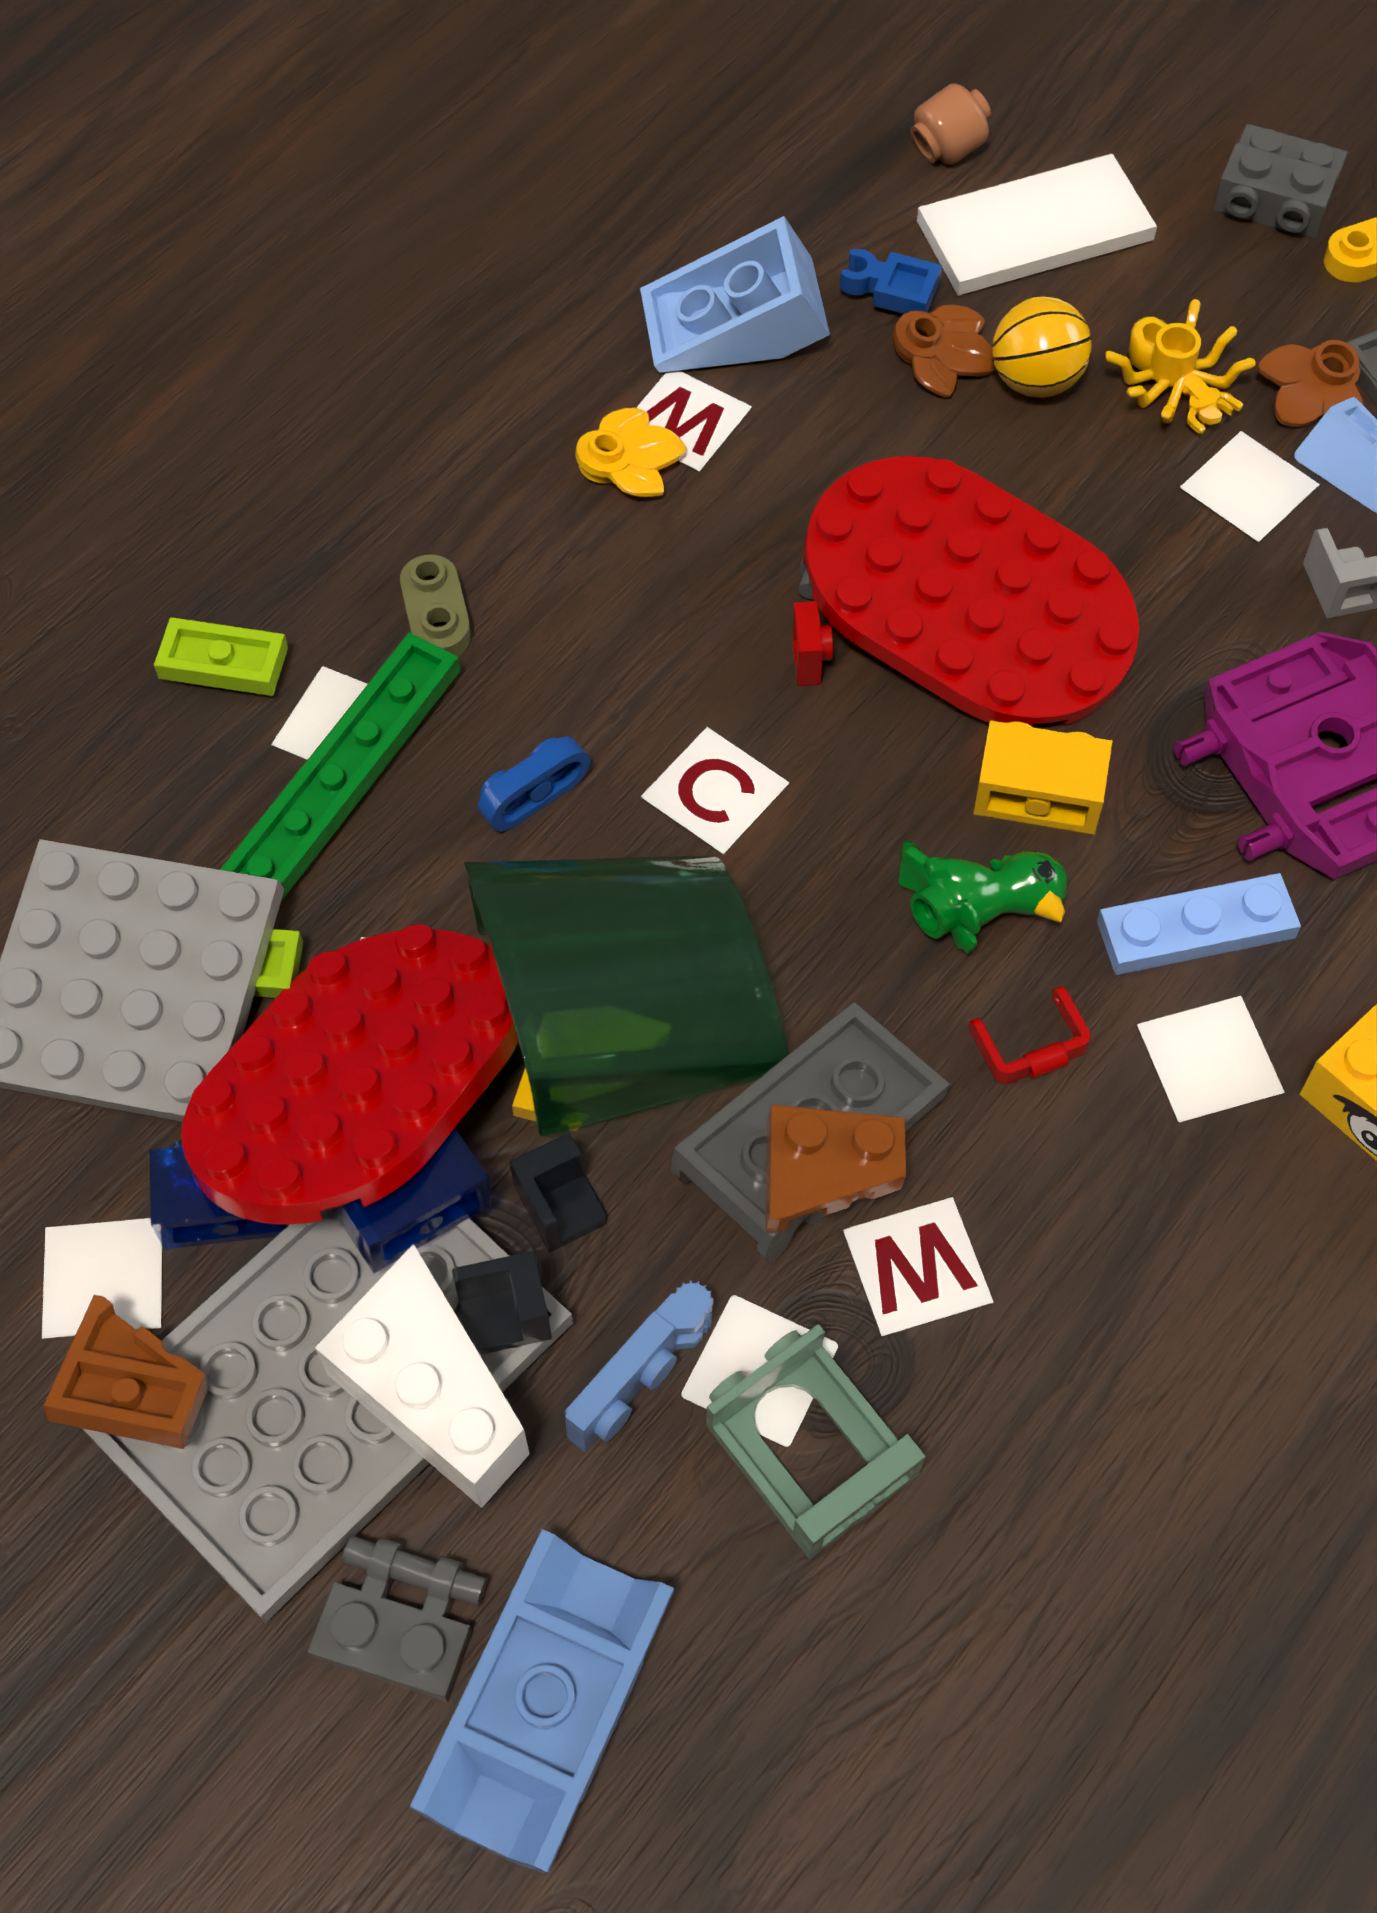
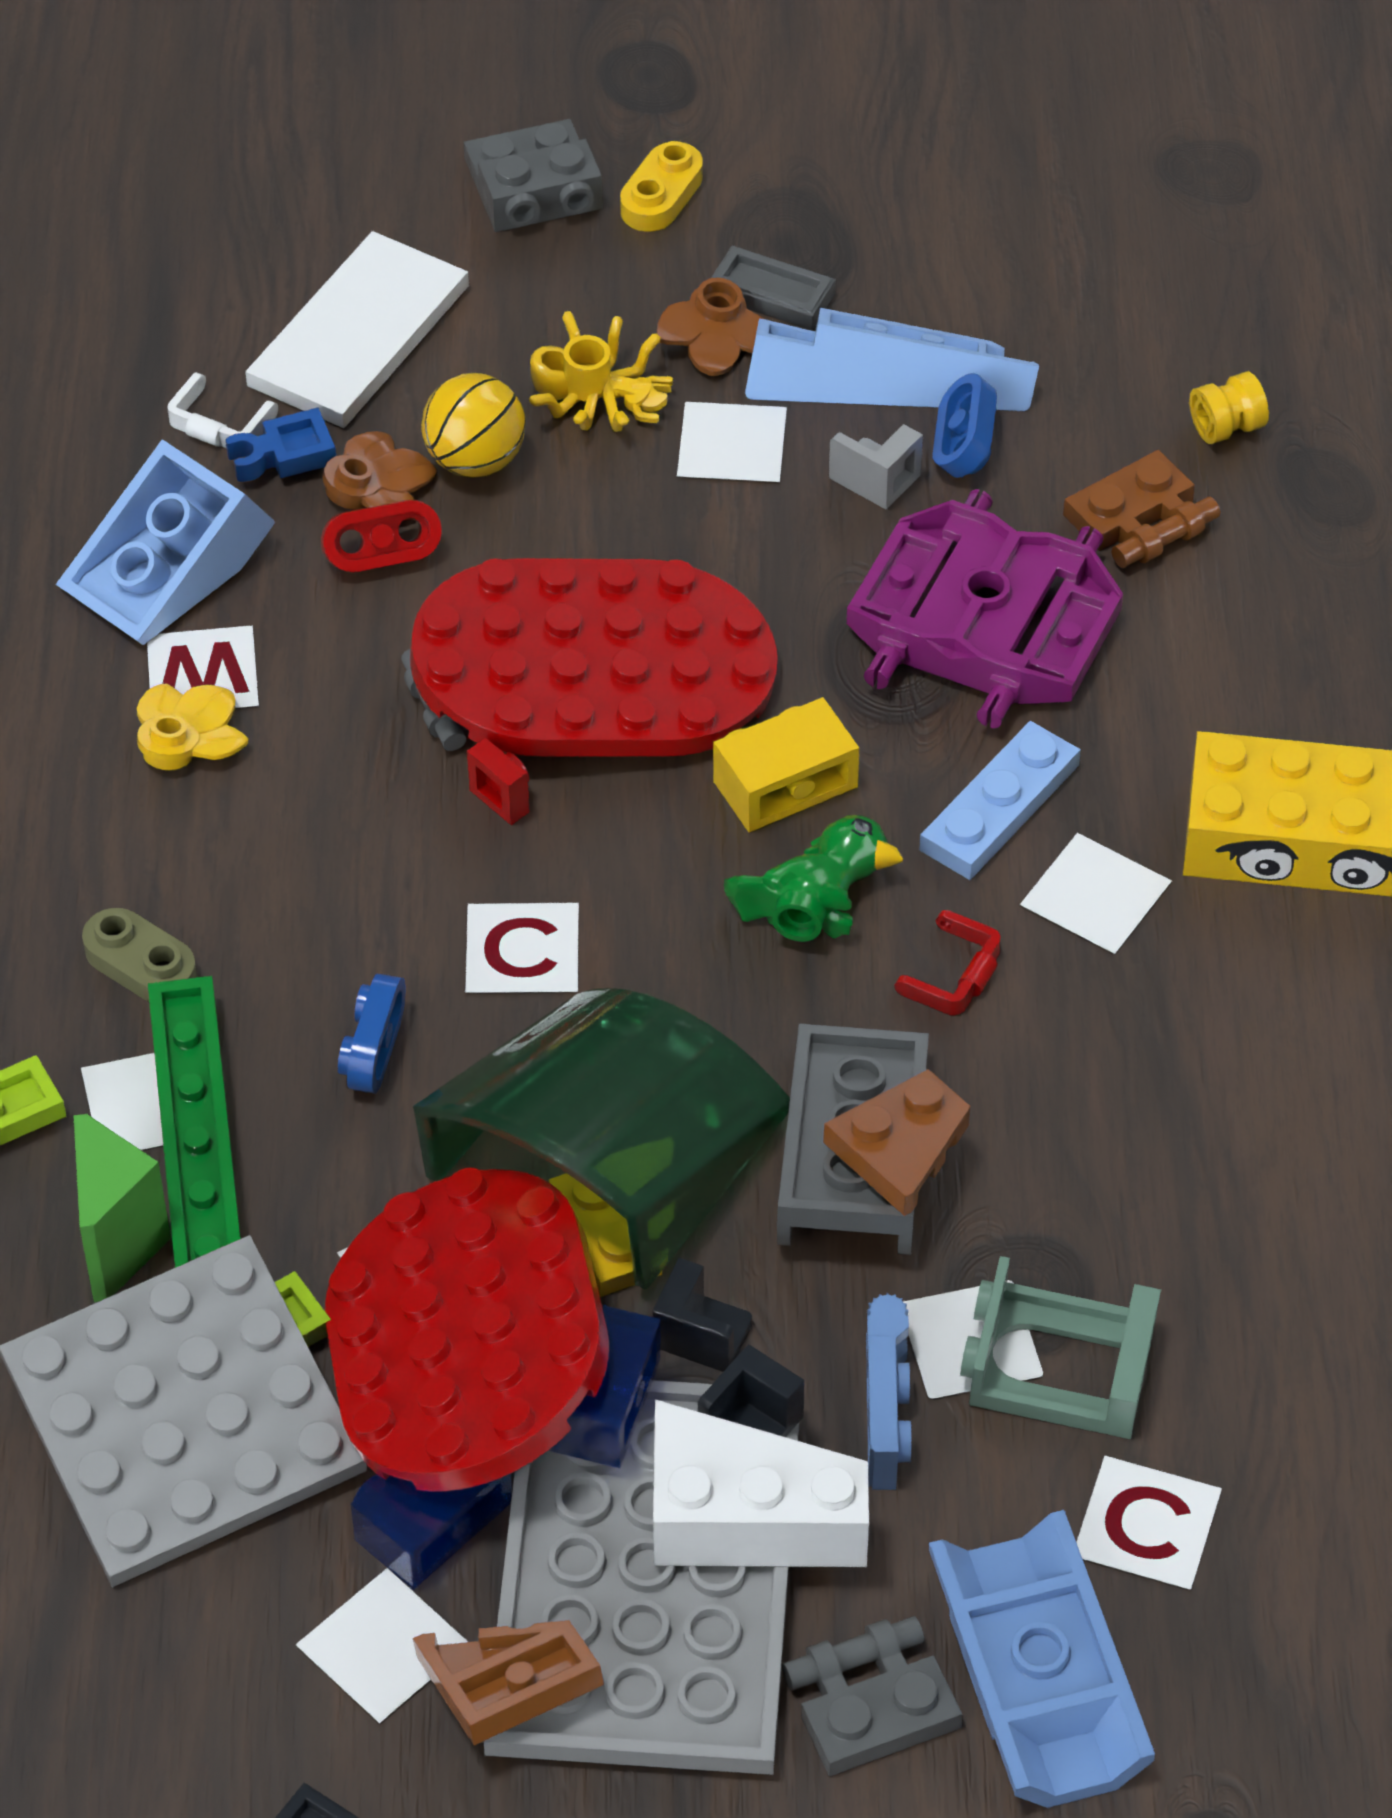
camera: 40 degrees left, 10 degrees down
white sticker [843,1197,994,1336] -> none
nougat head [911,83,991,166] -> none
none -> bright green slope [74,1114,171,1302]
none -> white piece [168,372,278,448]
none -> red plate [321,500,442,572]
none -> white sticker [1076,1456,1222,1590]

